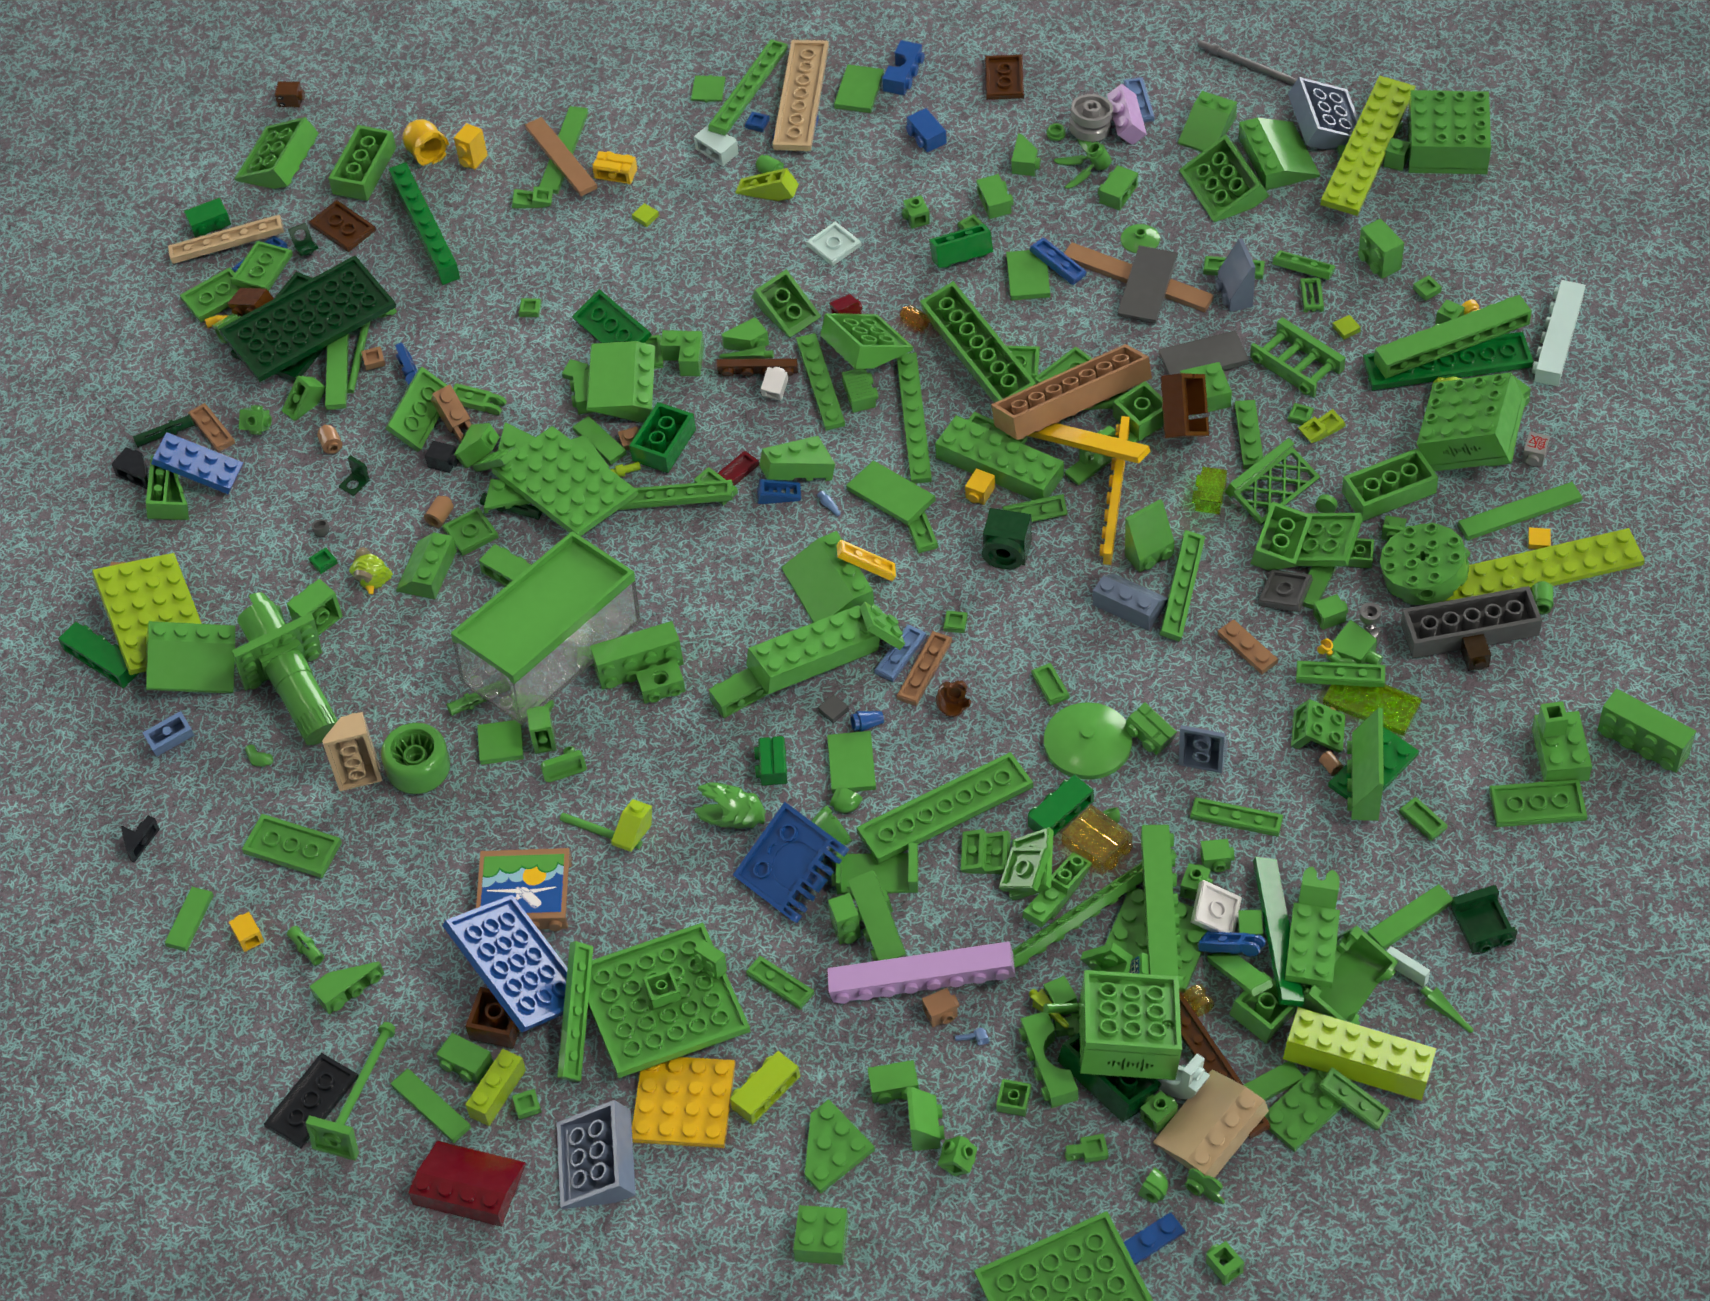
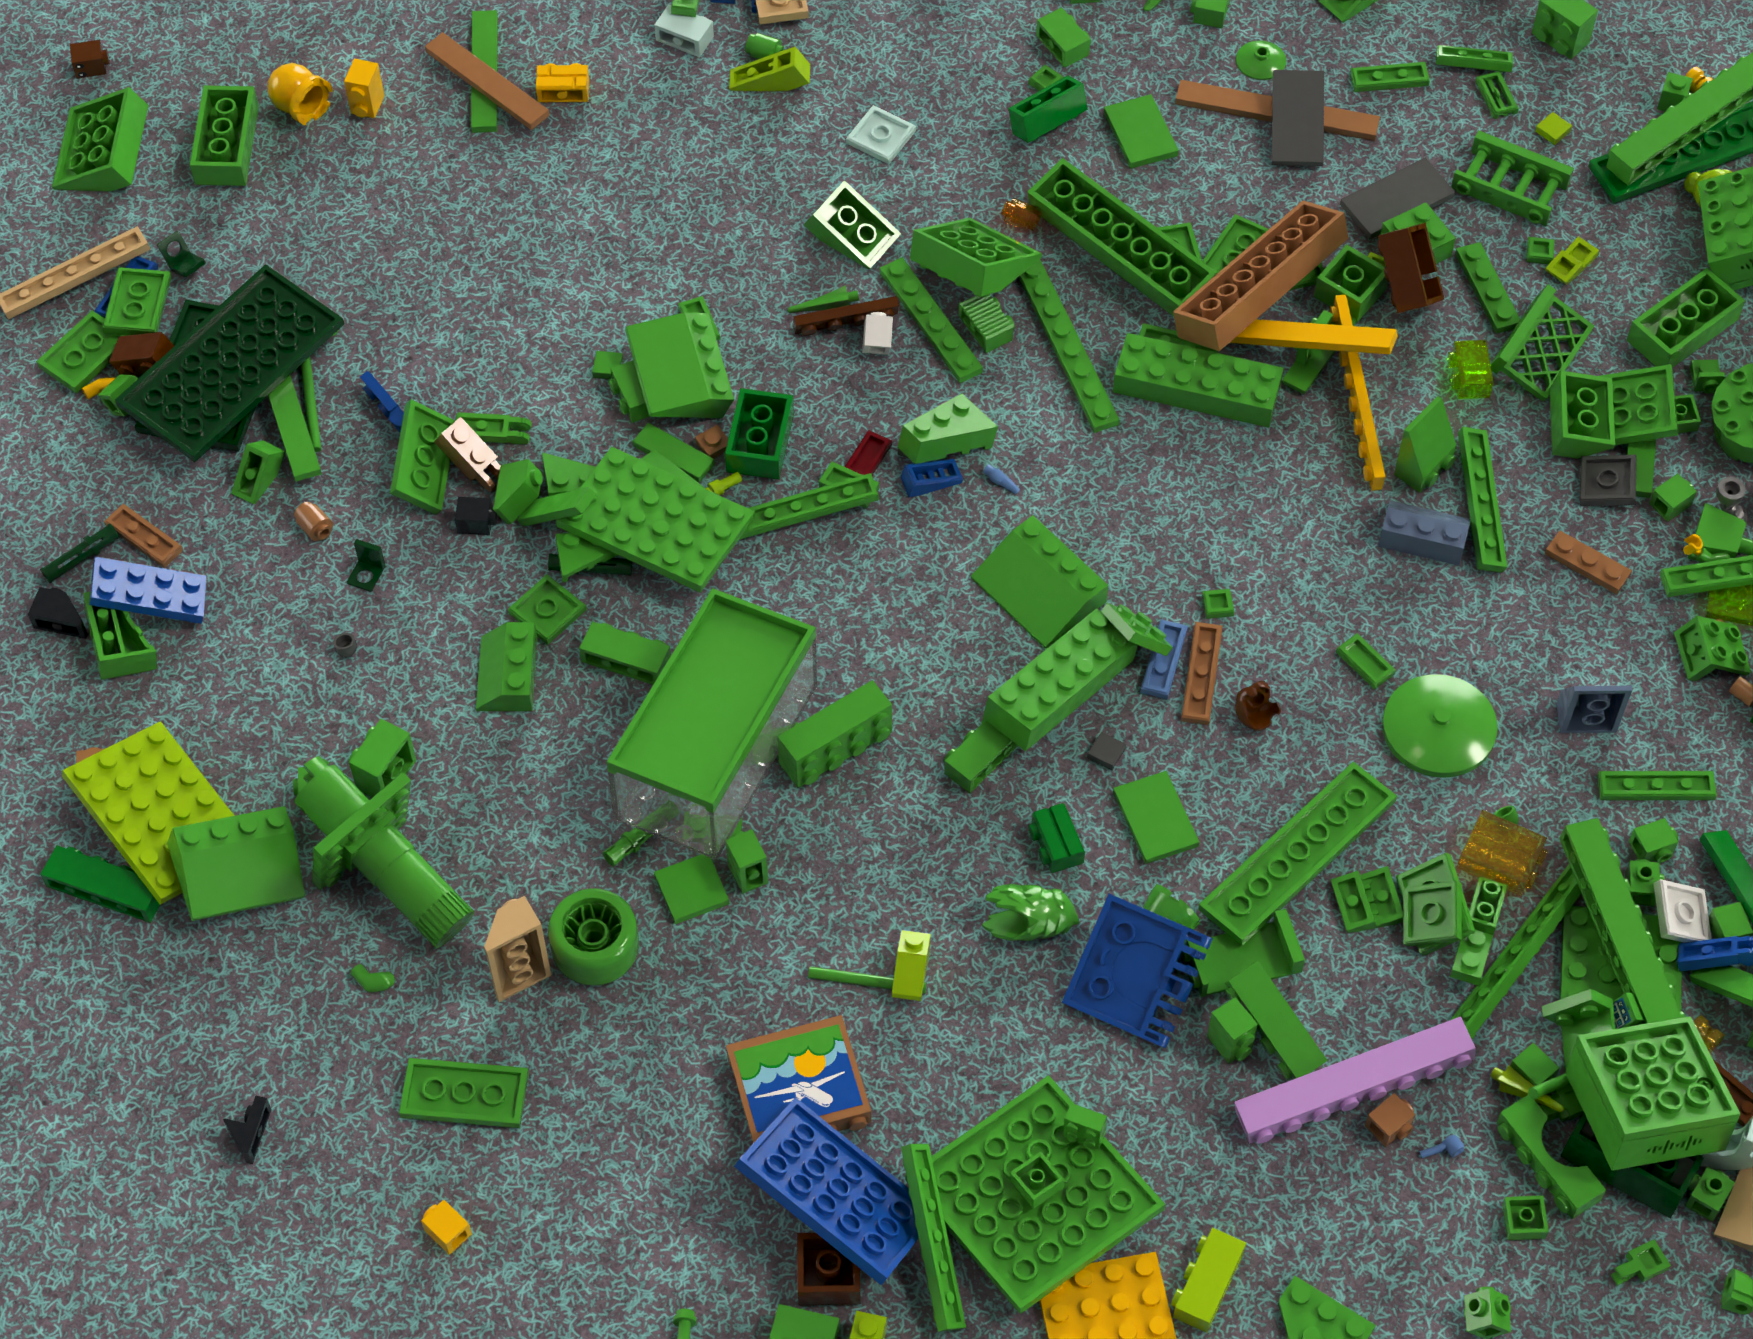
camera: 20 degrees left, 5 degrees up
medium blue brick [142,711,195,757] -> none
bright green tile [165,887,214,952] -> none
green brick [184,197,231,238] -> none
bright green brick [239,405,272,435] -> none
bright green pin [287,926,325,966] -> none
reddish brown tile [309,200,376,252] -> none
green tile [309,547,338,574] -> none
bright green slope [309,961,384,1014] -> none
lime hair [349,547,393,594] -> none
medium nougat plate [361,346,386,371] -> none
green brick [388,162,460,285] -> none
medium nougat brick [424,496,454,528] -> none
bright green slope [512,186,553,209] -> none
bright green tile [519,298,542,317] -> none
bright green piece [540,746,587,782] -> none
green plate [572,289,652,343] -> none
lime tile [632,203,659,227] -> none
bright green brick [635,660,686,704] -> none
bright green brick [660,330,704,376] -> none
bright green slope [721,317,769,351] -> none
bright green tile [746,956,814,1010] -> none
dark red brick [829,294,863,314] -> none
bright green piece [830,786,863,814] -> none
yellow tile [837,540,896,581] -> none
bright green tile [846,460,936,526] -> none
blue cone [850,711,884,732] -> none
bright green brick [867,1060,919,1104] -> none
bright green brick [901,195,930,229] -> none
bright green tile [907,511,938,554] -> none
bright green slope [907,1087,945,1151] -> none
yellow brick [965,468,995,505] -> none
dark green piece [981,508,1032,570] -> none
bright green tile [1002,494,1068,522] -> none
green brick [1028,774,1094,837] -> none
blue tile [1029,237,1087,285] -> none
bright green brick [1125,702,1177,755] -> none
sand blue slope [1215,238,1255,312] -> none
bright green tile [1315,494,1338,513] -> none
bright green plate [1413,275,1442,301] -> none

